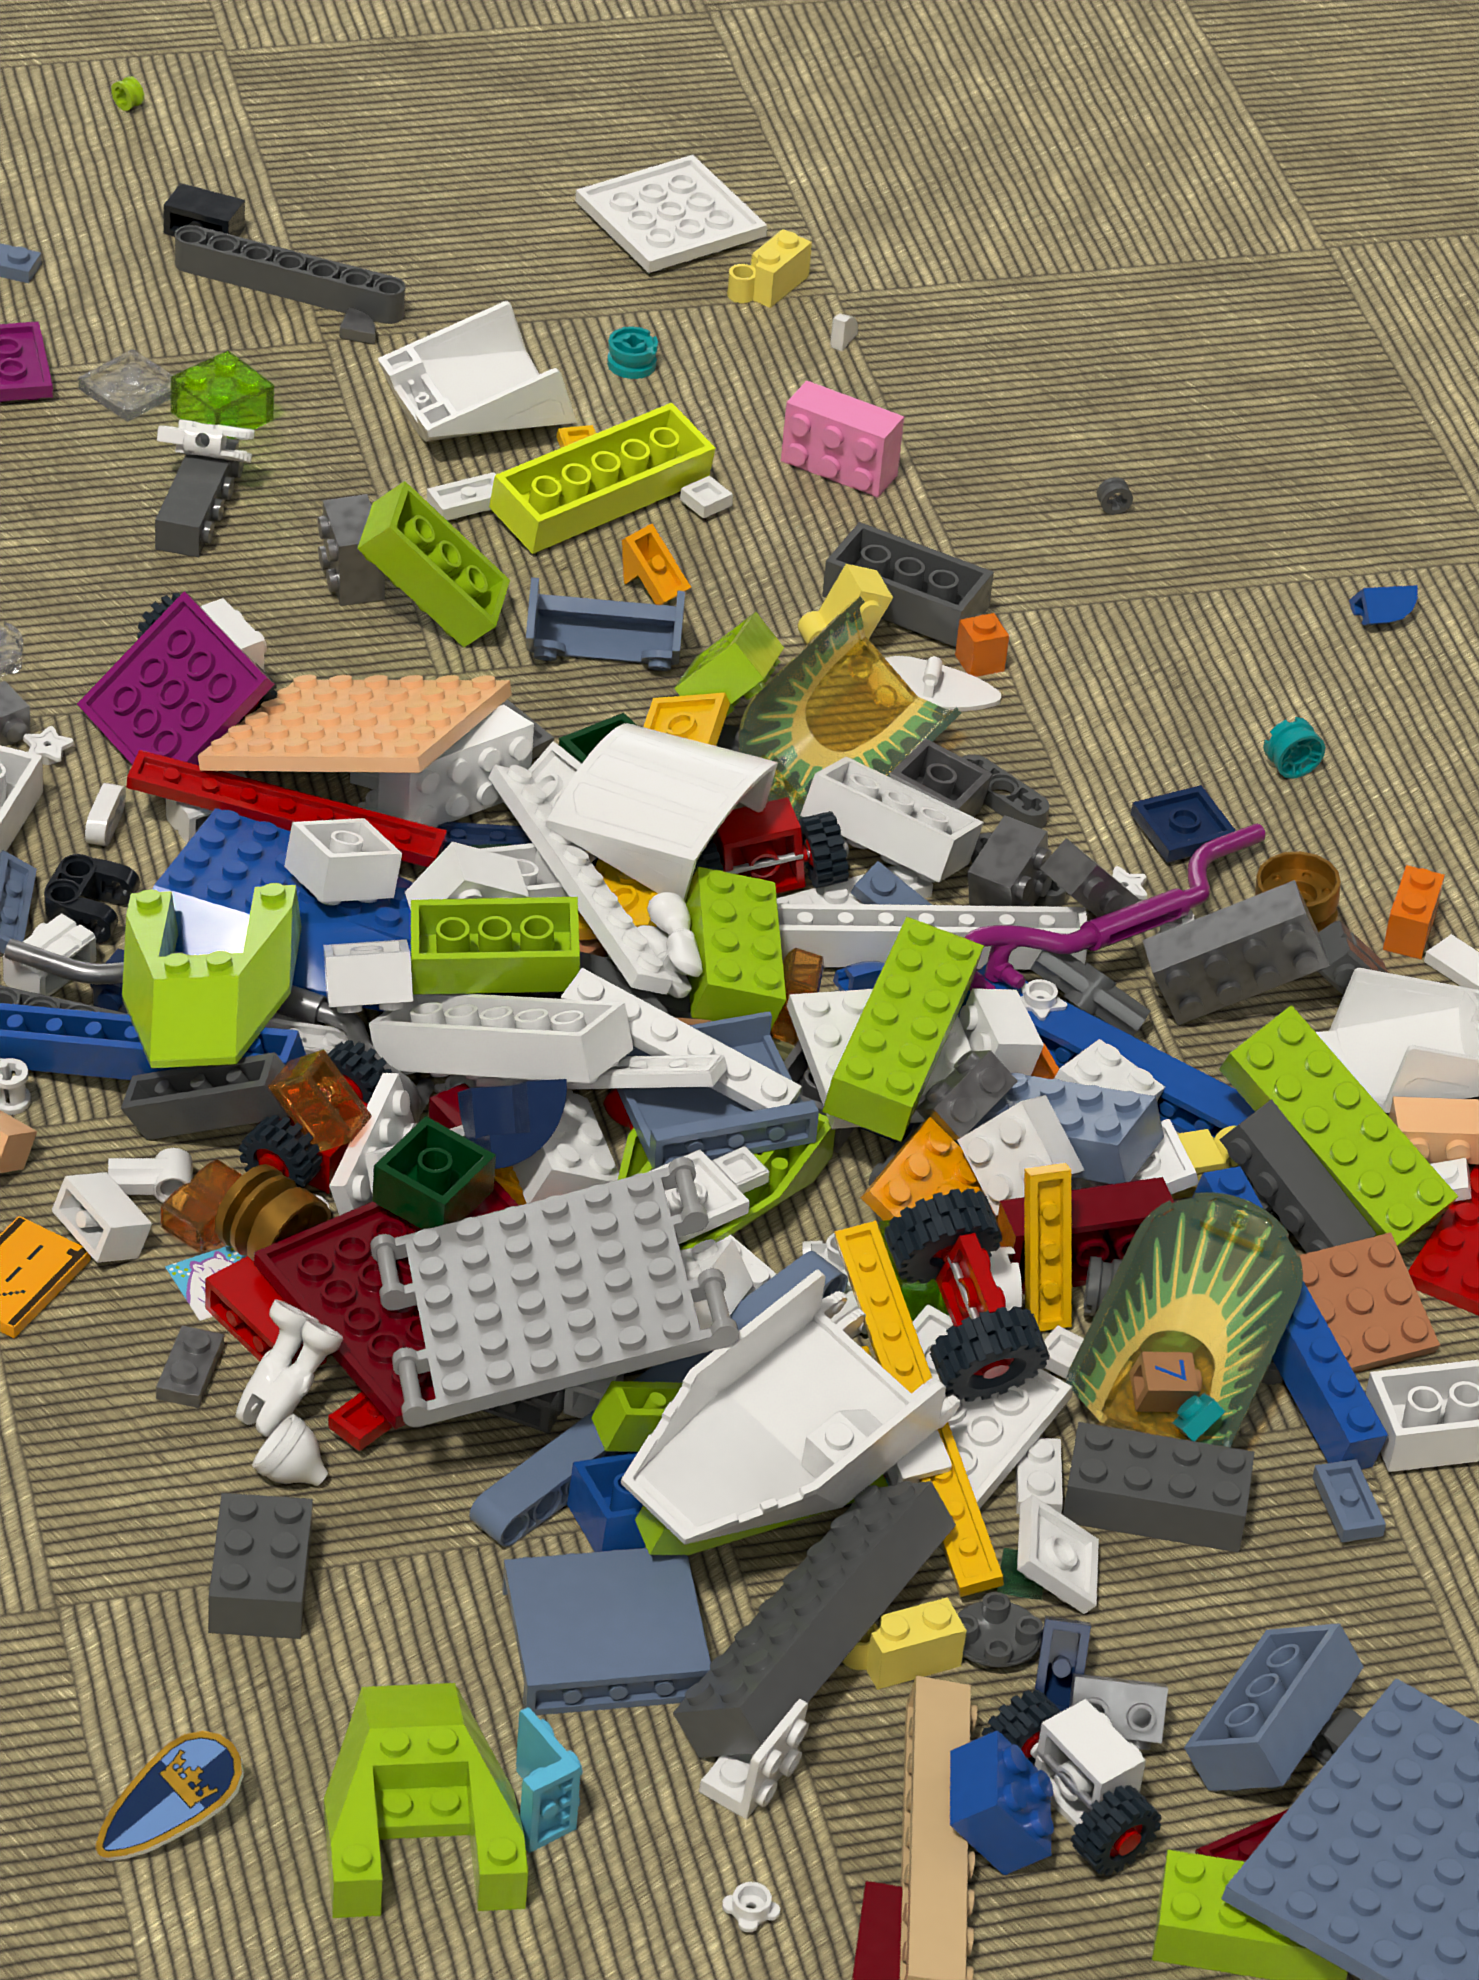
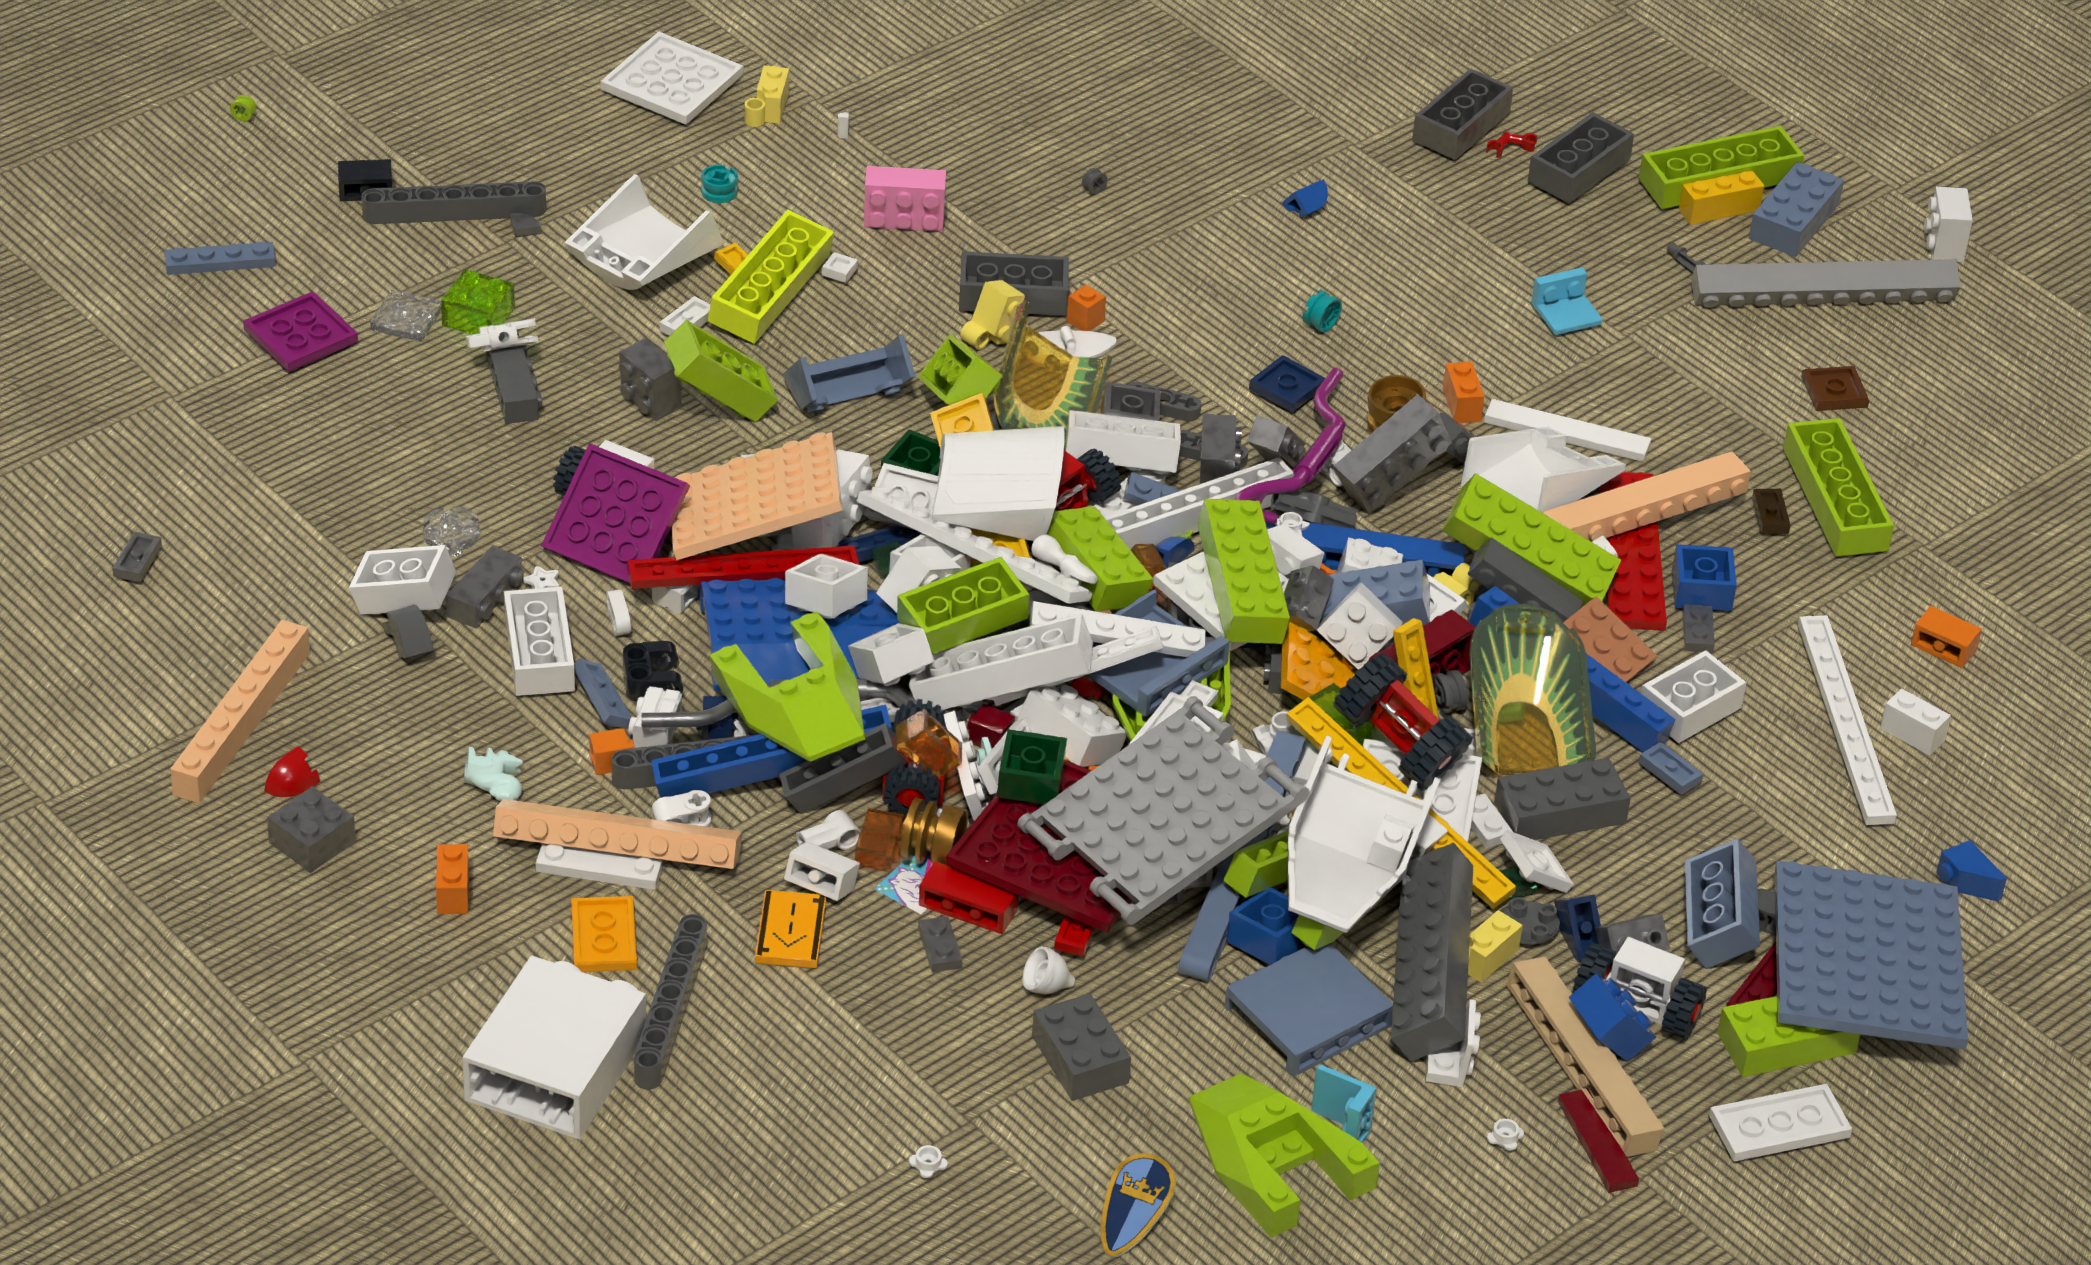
camera: 25 degrees left, 0 degrees up
white piece [236,1299,343,1437] -> none
dark blue brick [457,1079,567,1169] -> none
light orange slope [622,523,691,605] -> none
medium nougat brick [1129,1352,1202,1412] -> none
teal plate [1172,1393,1226,1441] -> none

